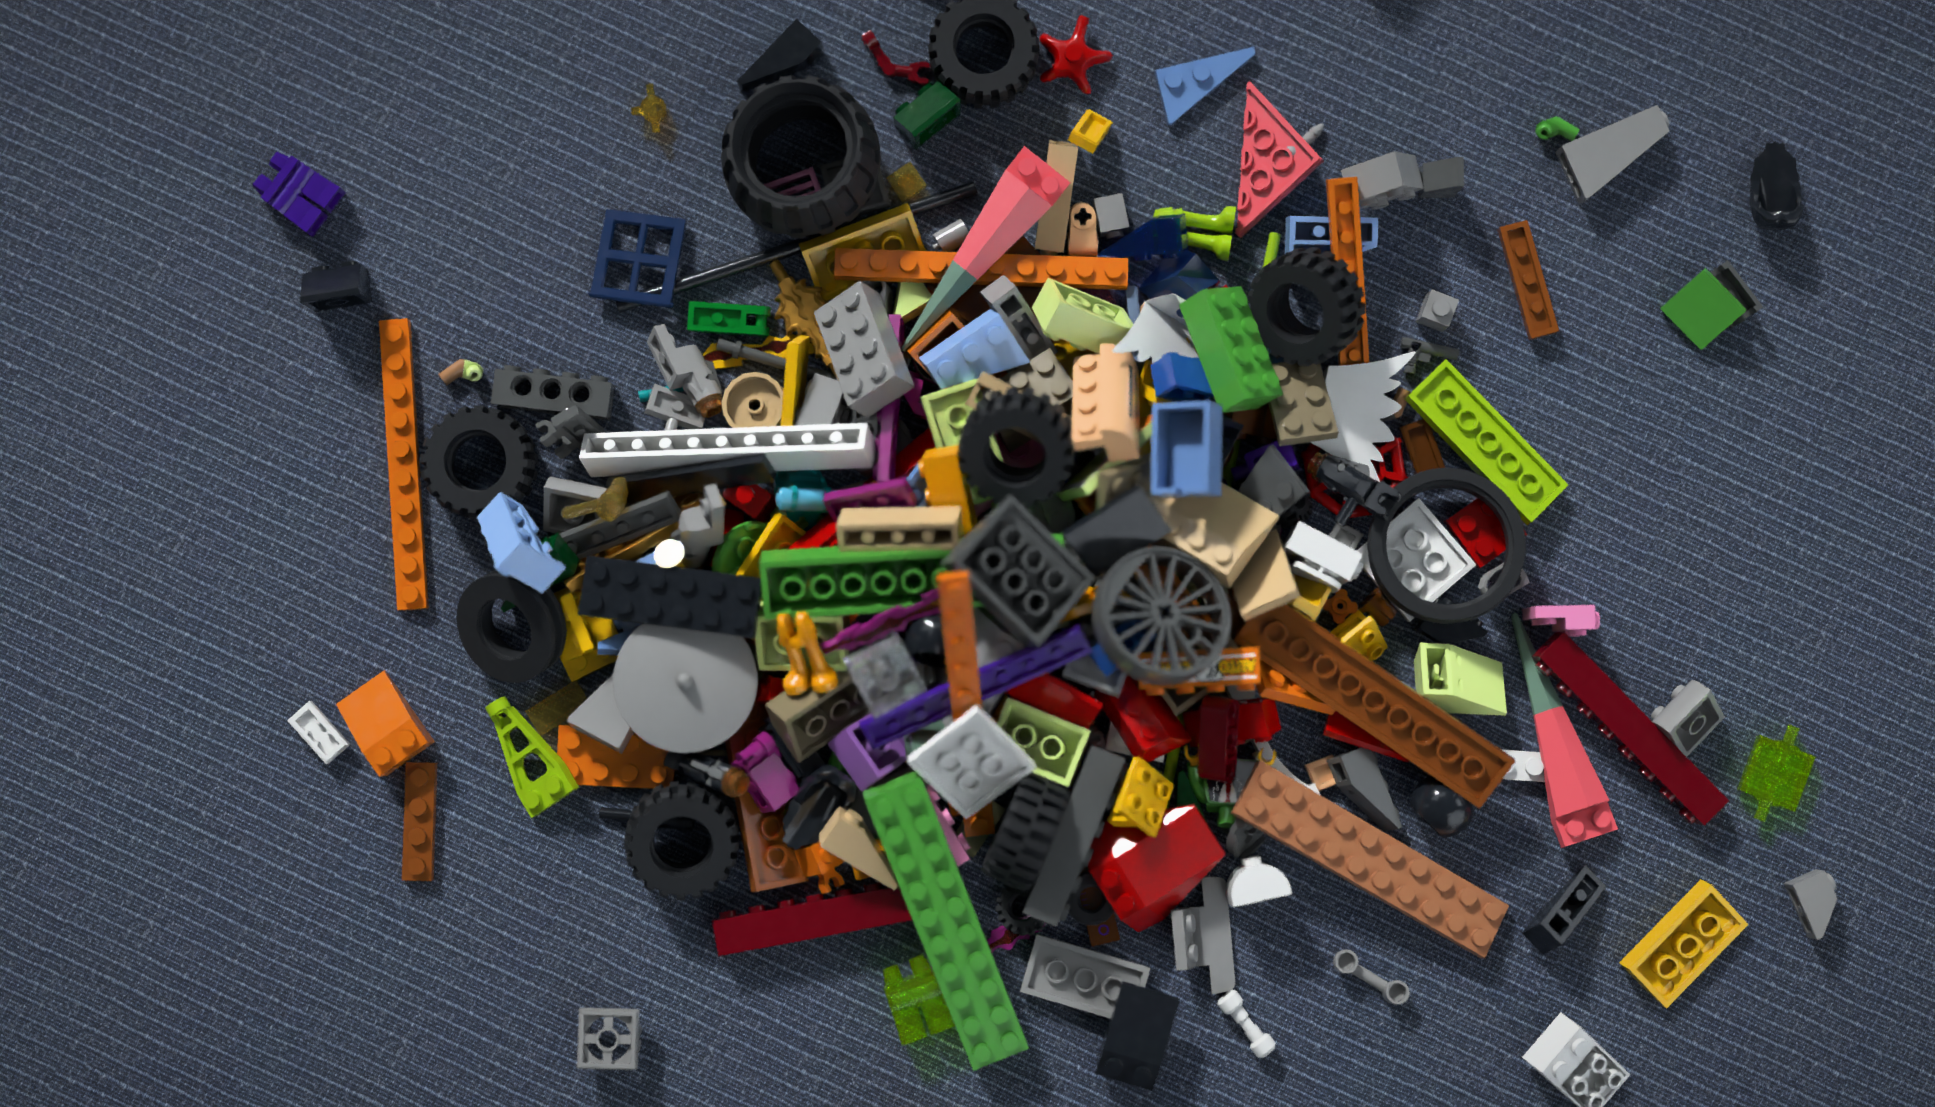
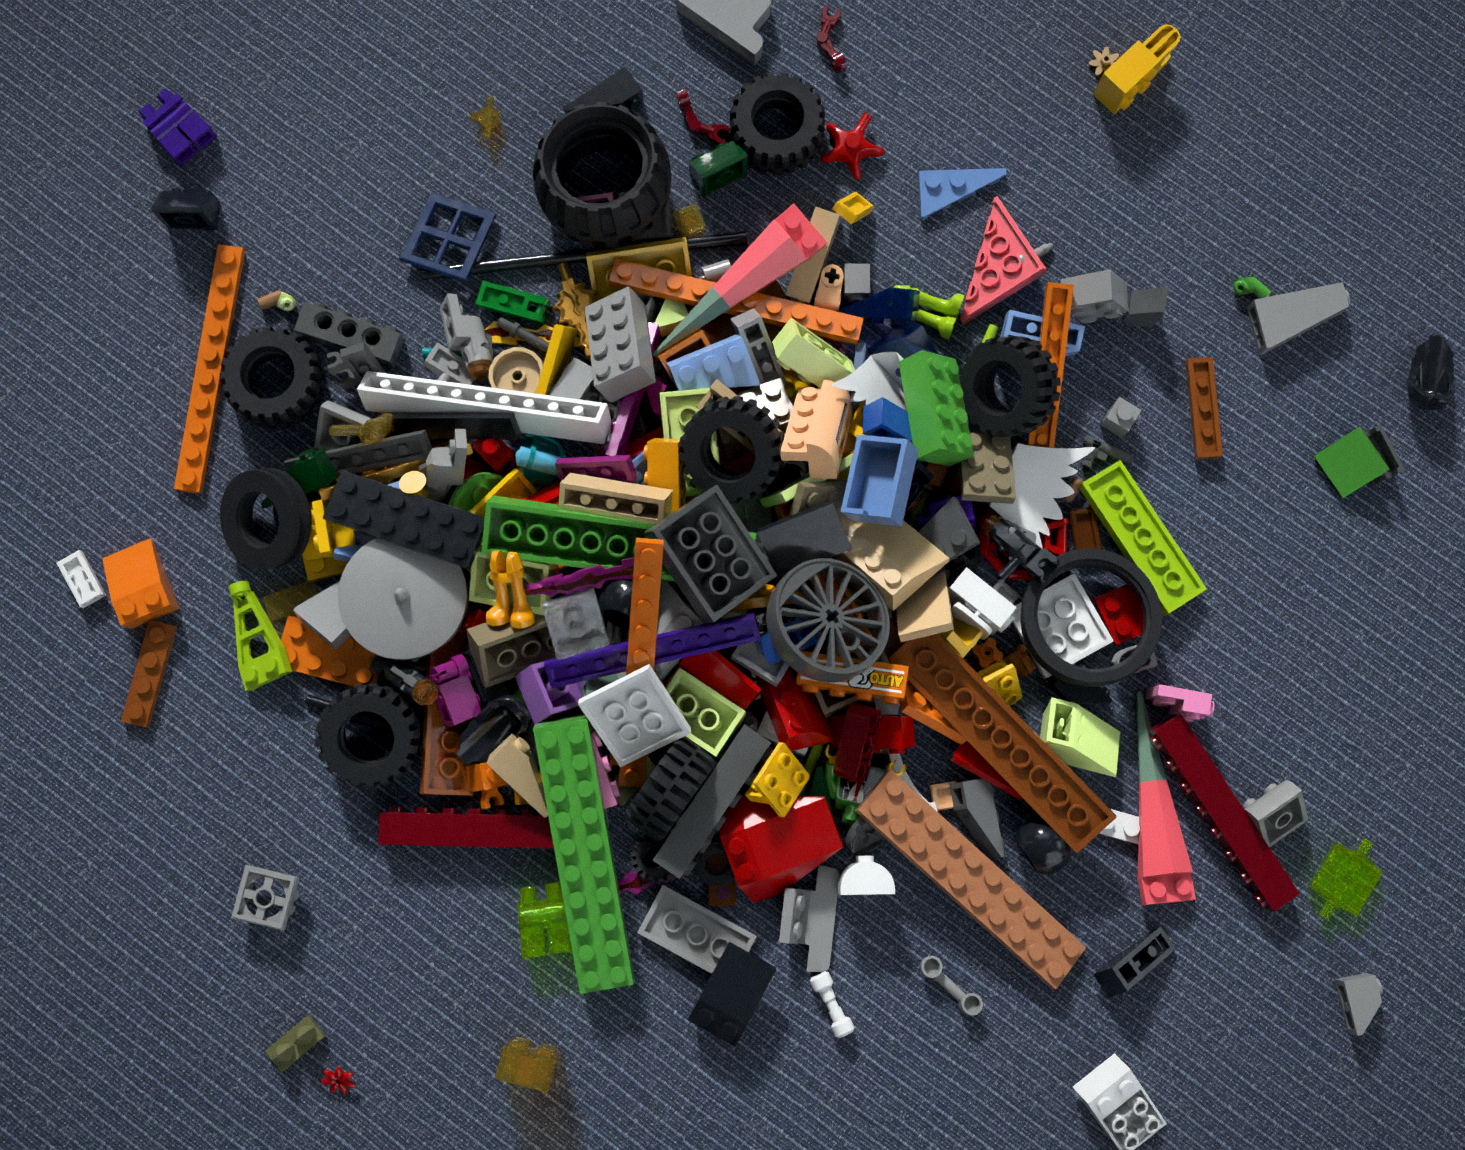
camera: 10 degrees right, 5 degrees down
light blue wedge [477,492,565,593] -> none
yellow slope [1619,879,1749,1009] -> none

